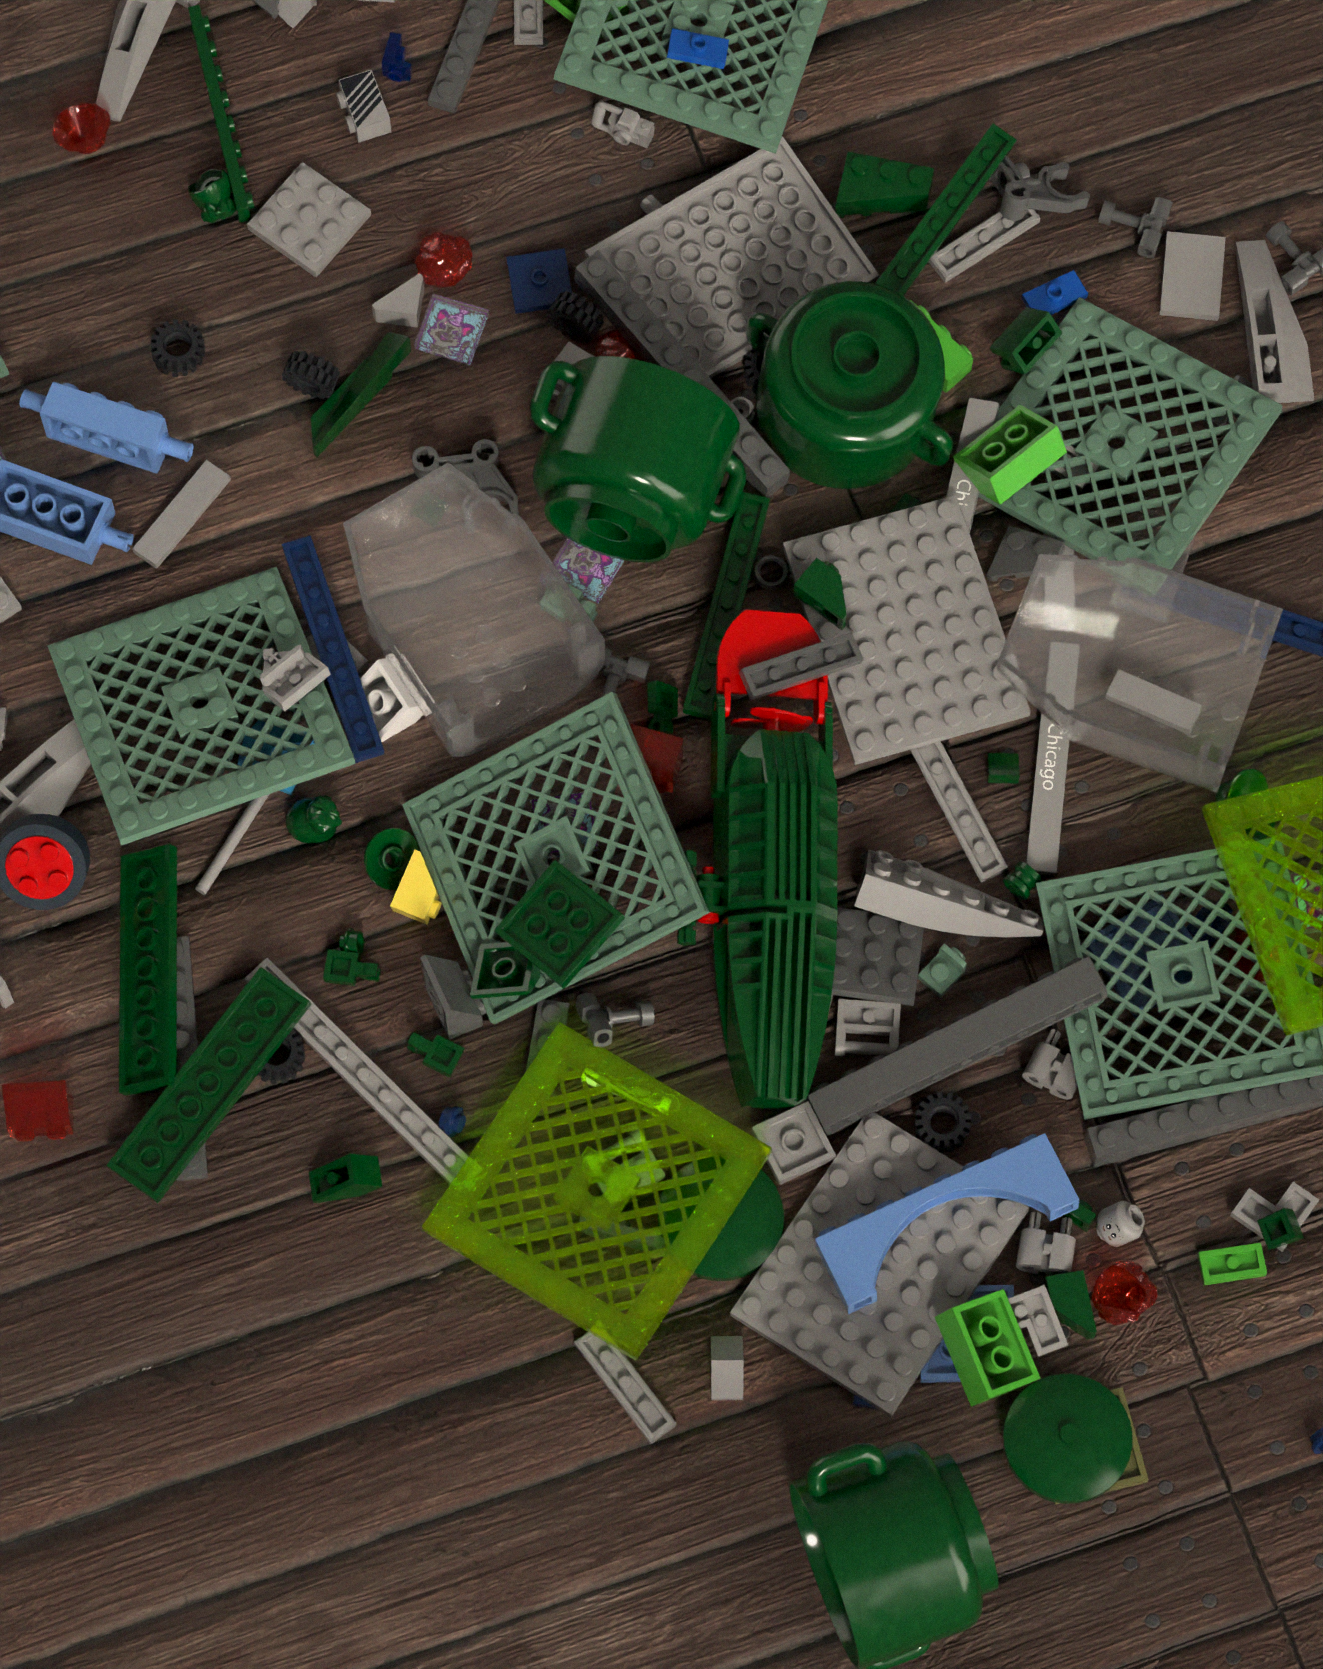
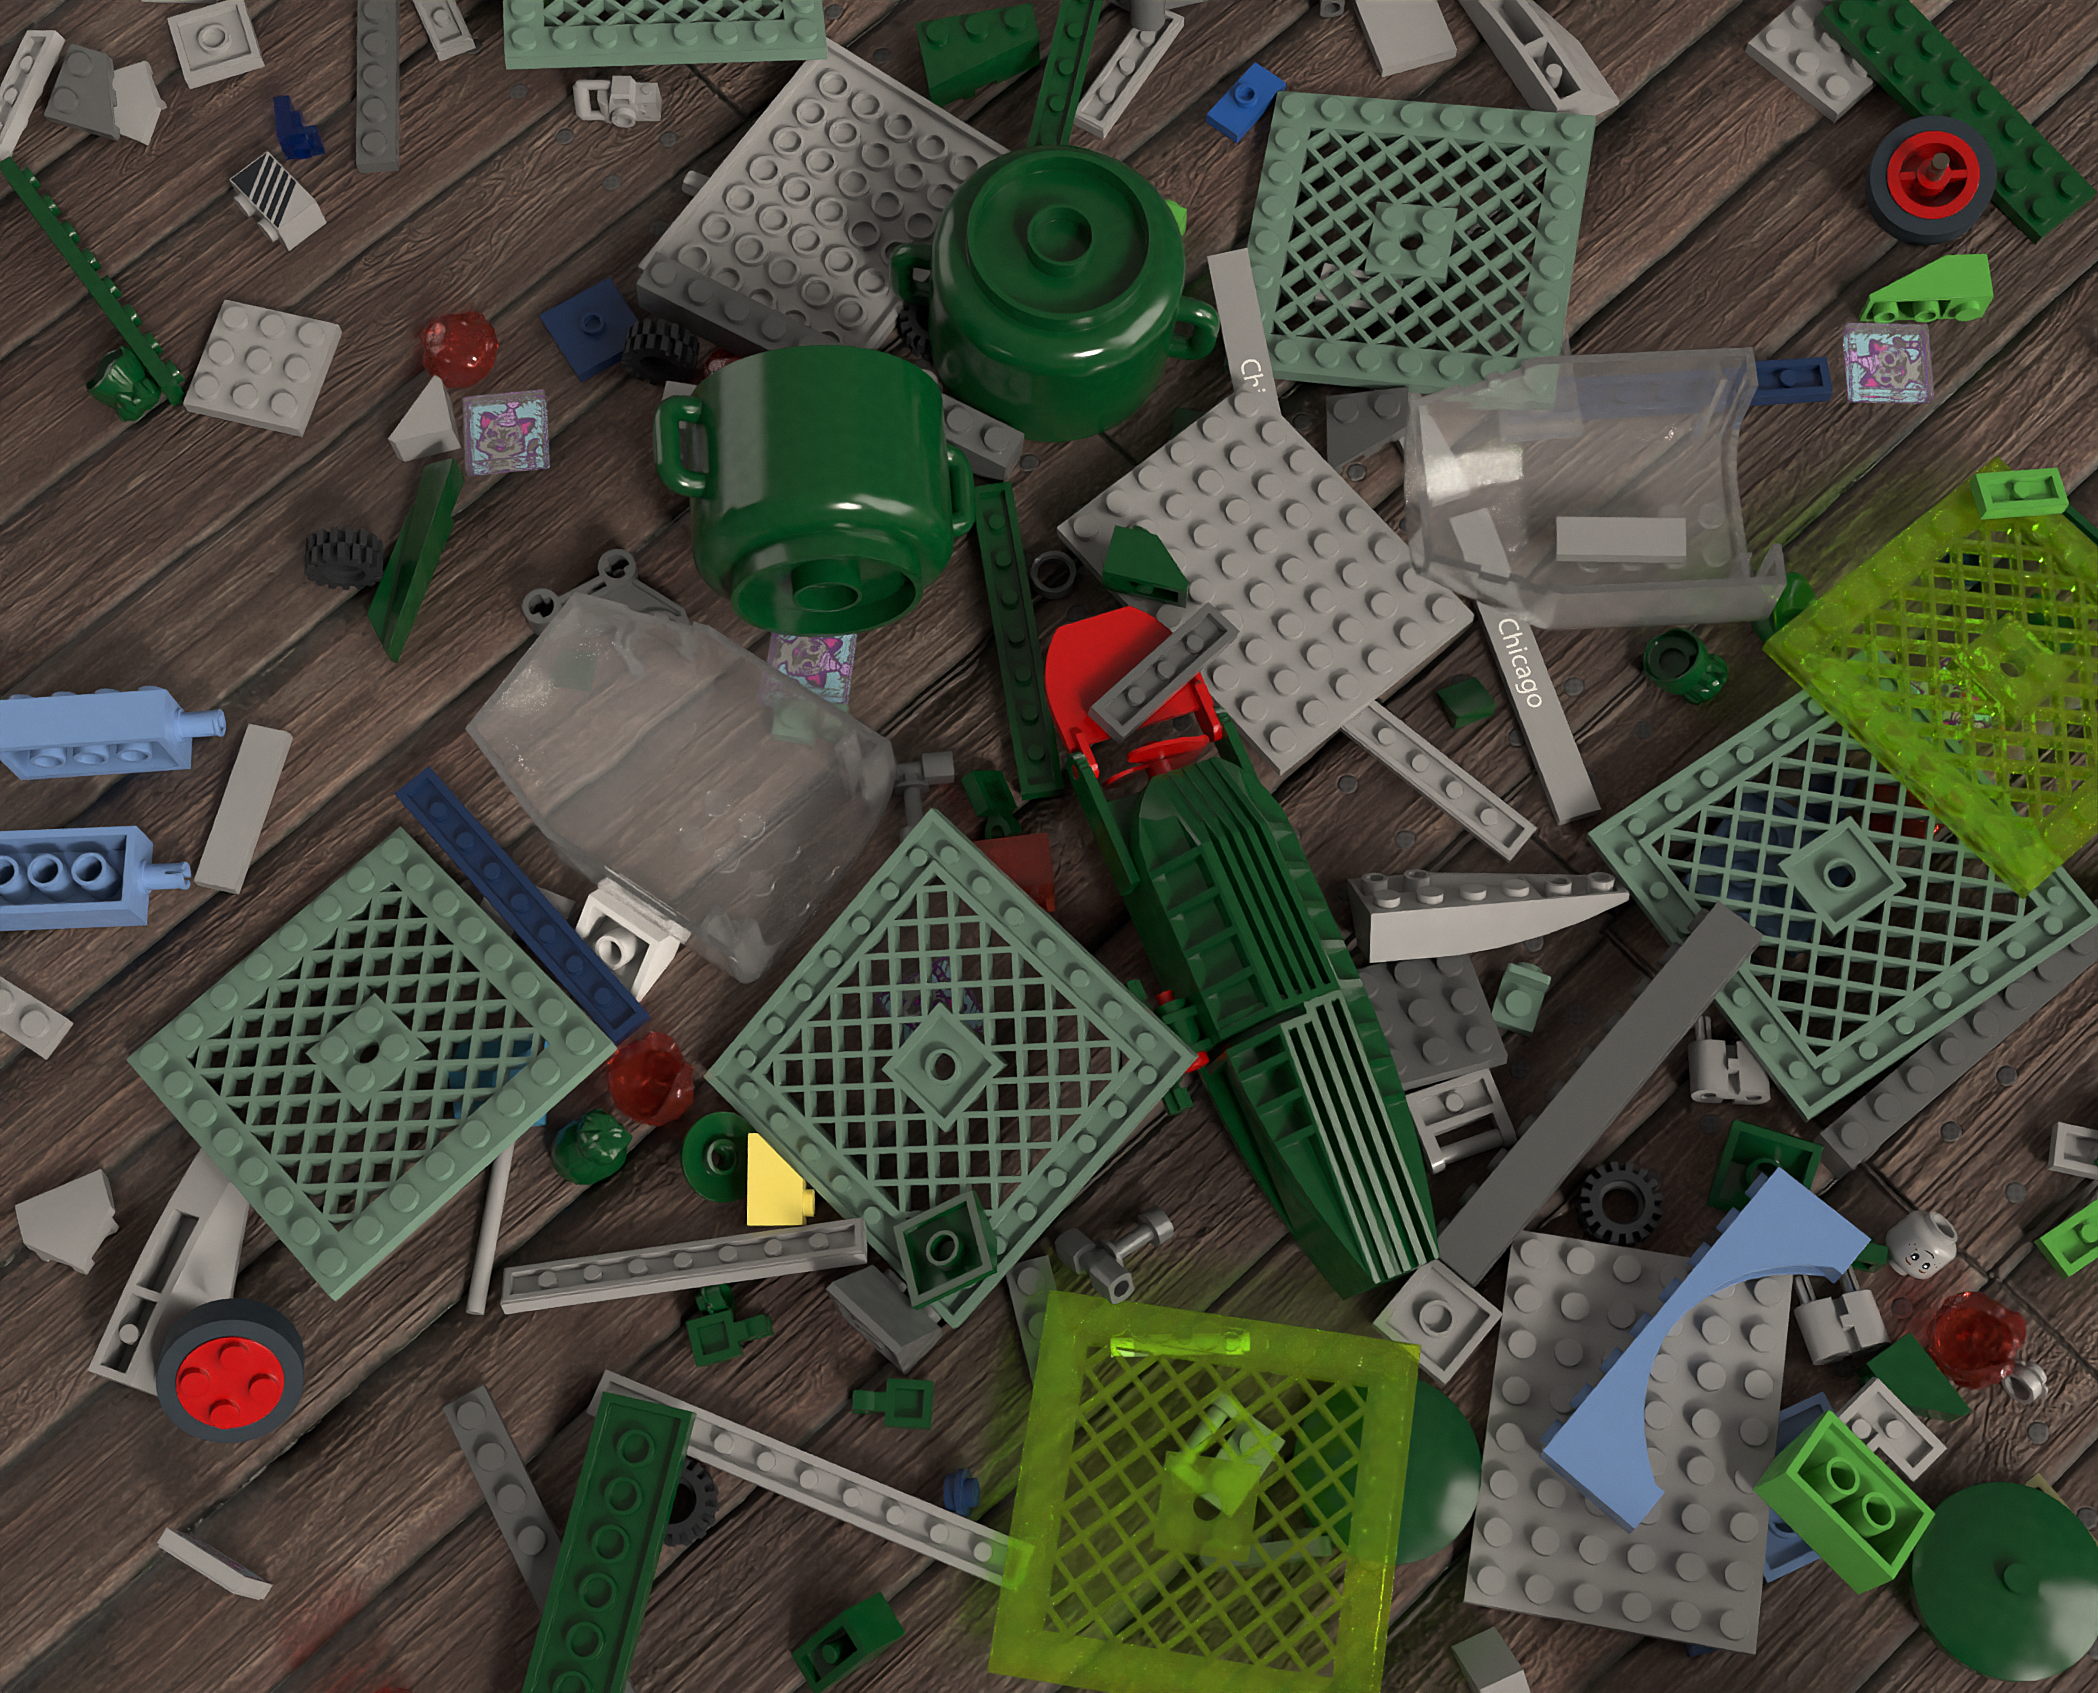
camera: 20 degrees left, 0 degrees up
dark green plate [119,844,177,1096] -> none
black tyre [150,319,205,377] -> none
light grey slope [260,645,331,712] -> none
dark green plate [494,860,625,989] -> none
bright green slope [953,404,1067,505] -> none
dark green brick [990,307,1062,374] -> none
dark green wheel [1003,861,1042,900] -> none
none -> light grey tile [500,1217,867,1314]
none -> clear red hair [606,1031,694,1127]
none -> dark green hair [1643,627,1728,705]
none -> dark green slope [1706,1118,1824,1212]
none -> light grey plate [2001,1359,2048,1404]

